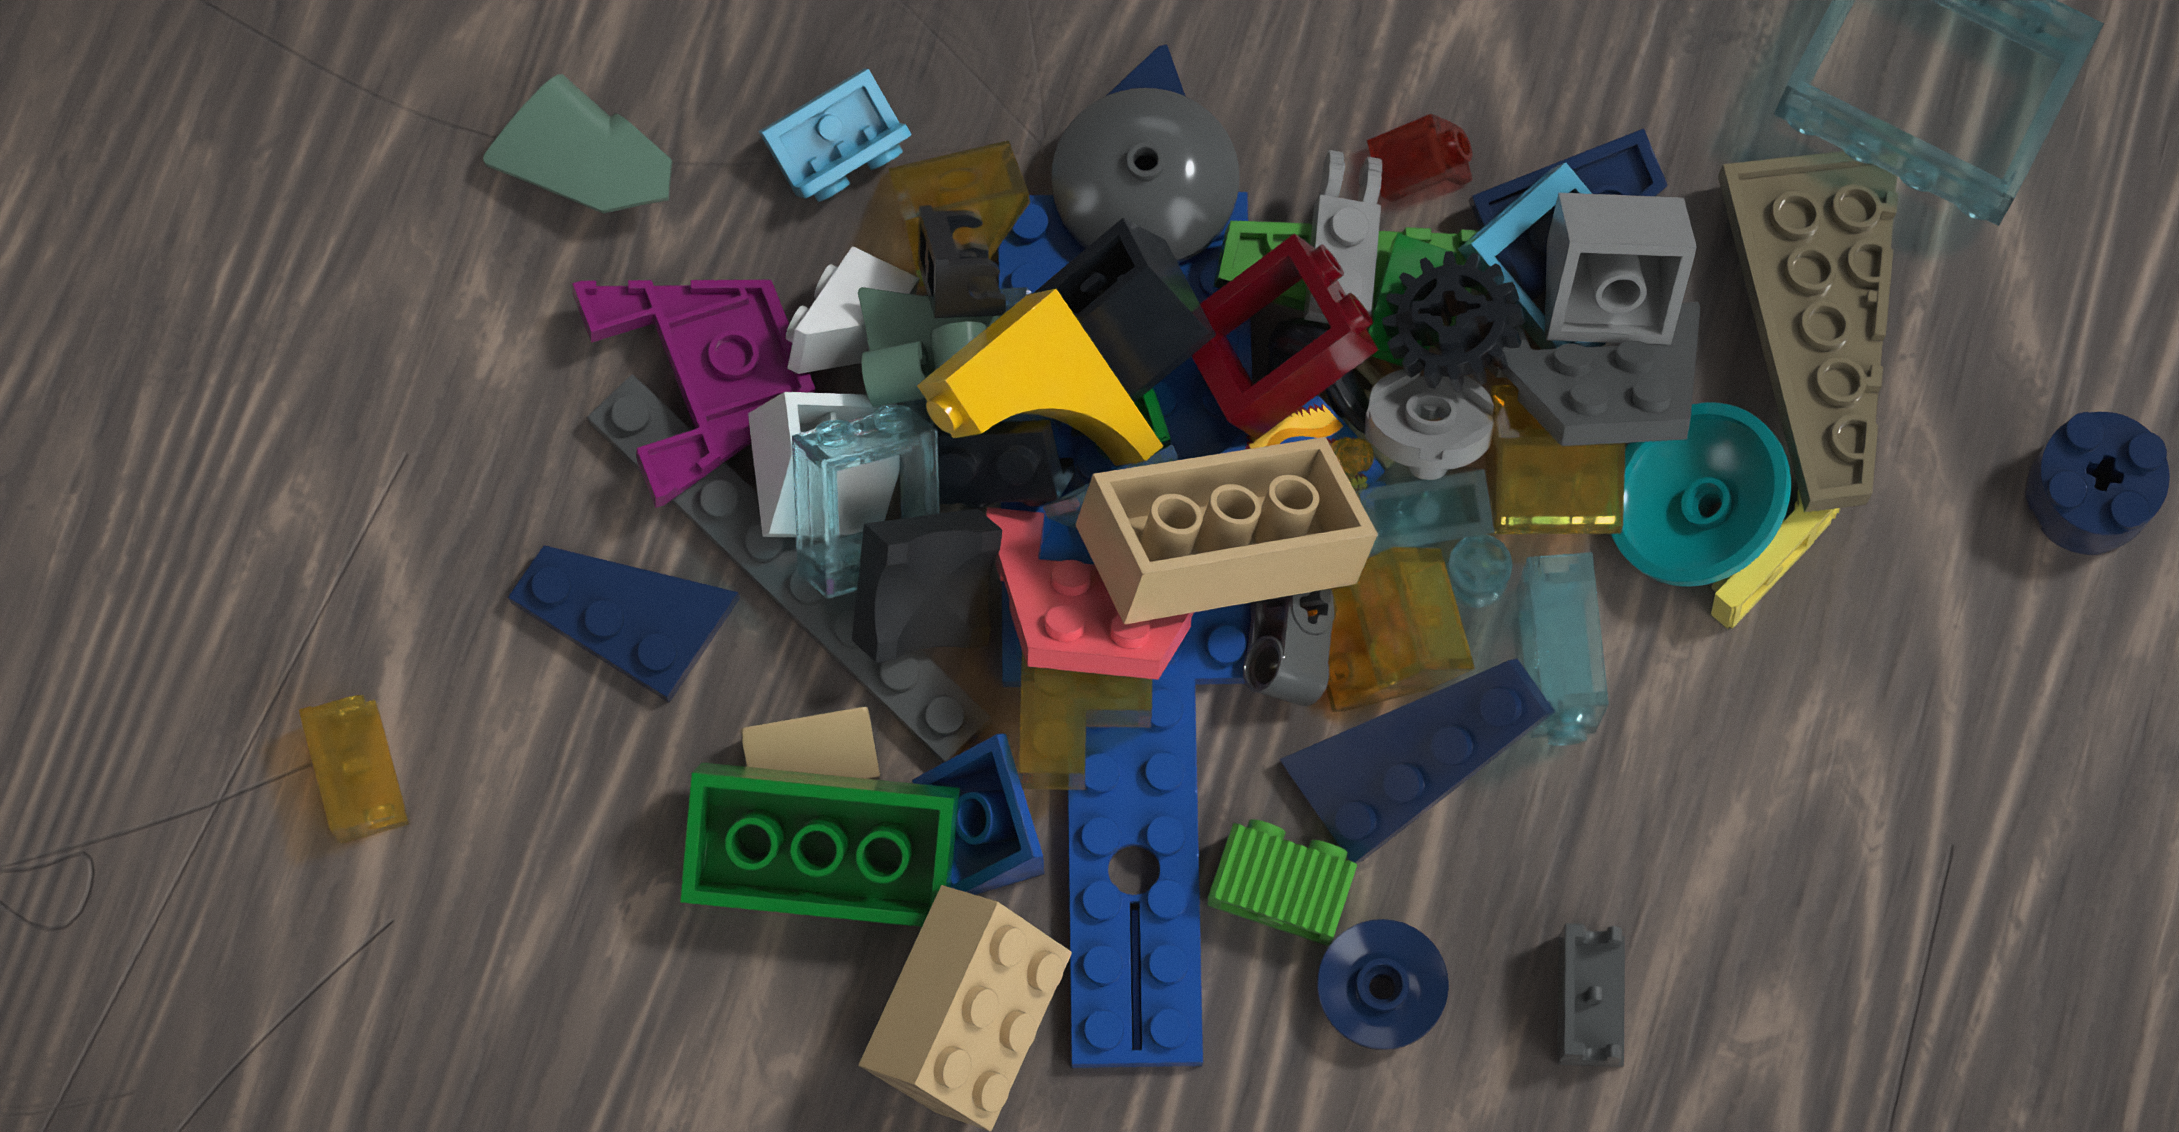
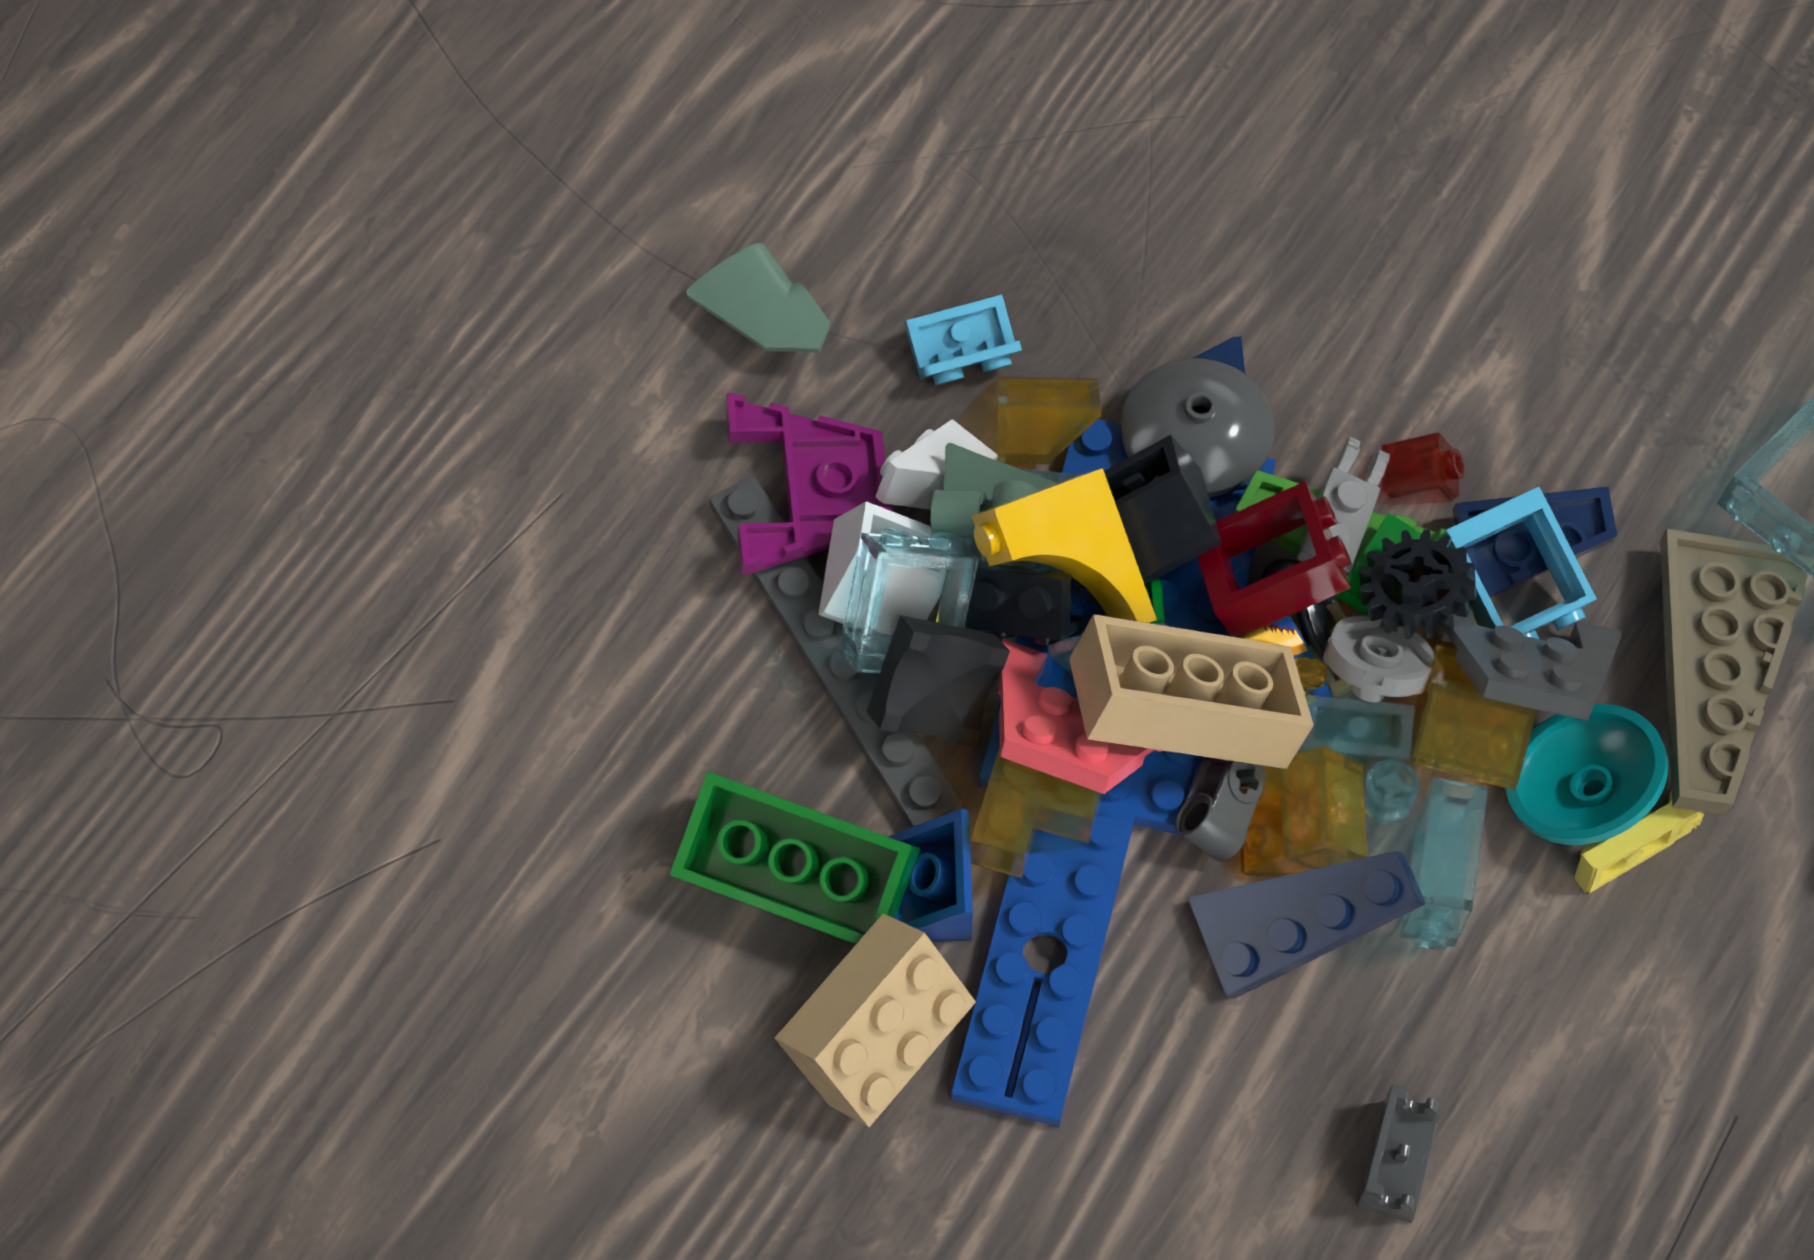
camera: 15 degrees right, 10 degrees down
clear yellow hinge [299,695,410,844] -> none
dark blue wing [508,545,740,703] -> none
tan slope [740,707,880,779] -> none
black hinge [918,205,1006,318] -> none
bright green brick [1207,819,1357,946] -> none
dark blue dish [1317,919,1449,1050] -> none
light grey slope [1545,193,1697,345] -> none

